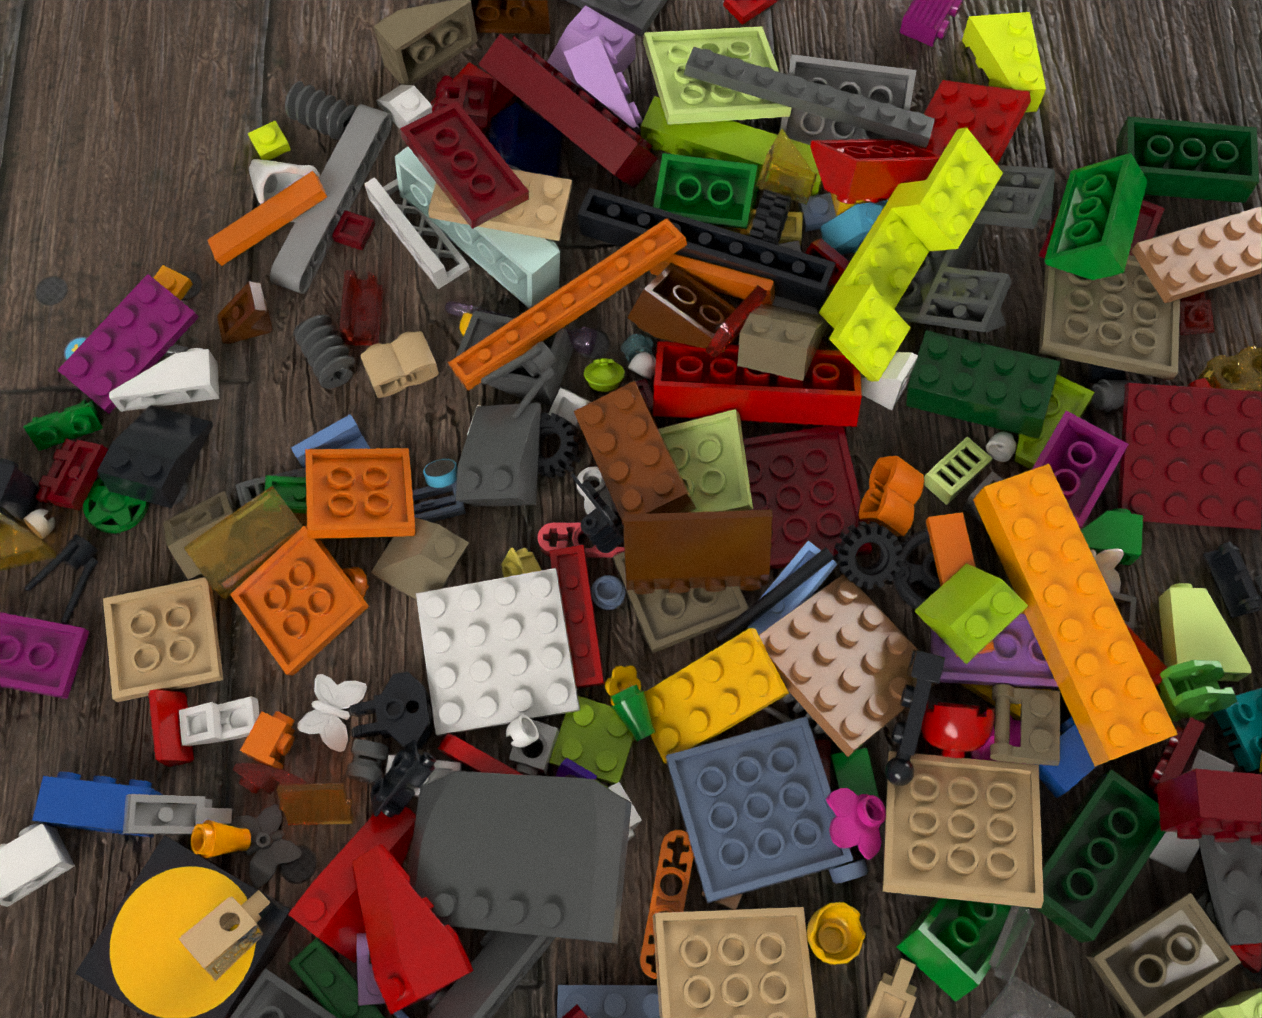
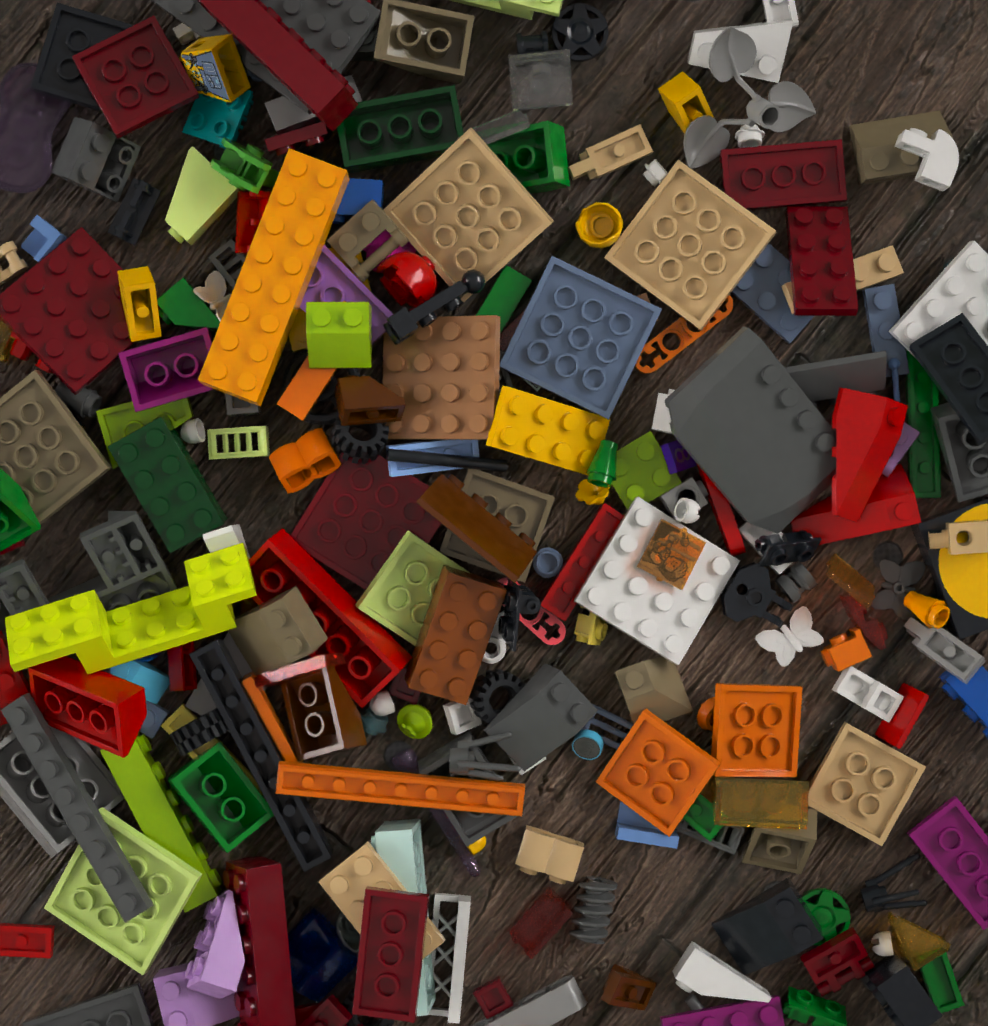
camera: 140 degrees left, 20 degrees up
clear yellow slope [756,128,818,205] -> none
dark pink plate [826,788,886,860] -> none
sand blue tile [829,859,869,884] -> none
none -> yellow slope [117,266,162,342]
none -> reddish brown slope [335,375,406,426]
none -> clear orange piece [637,519,706,590]

